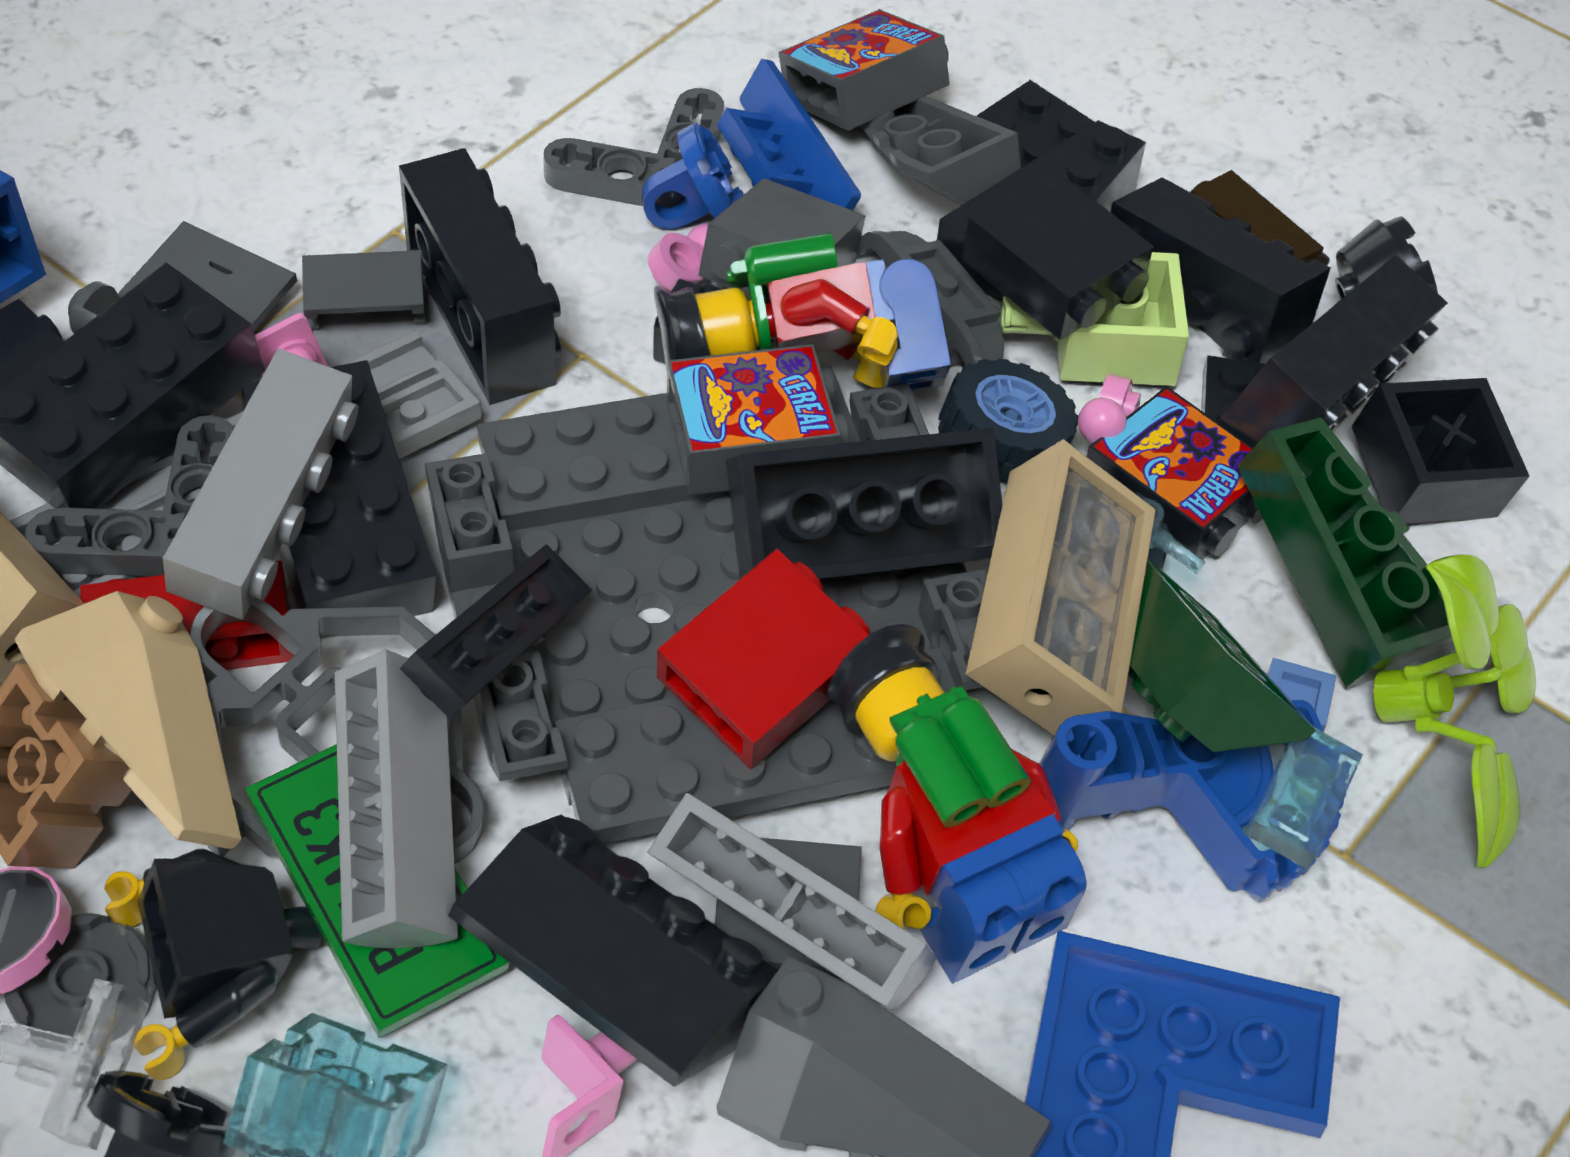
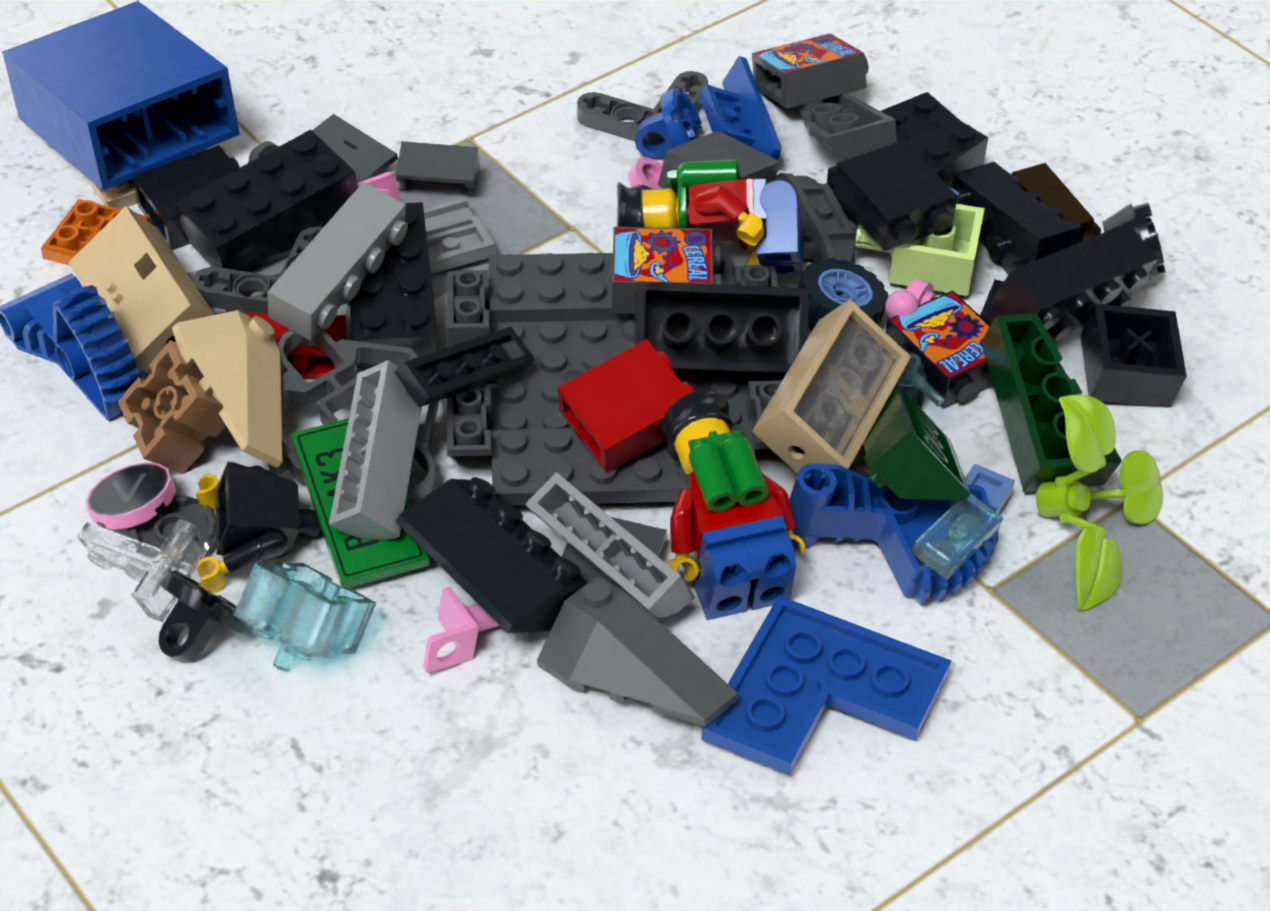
camera: 15 degrees right, 5 degrees down
black brick [399,148,562,405] -> none

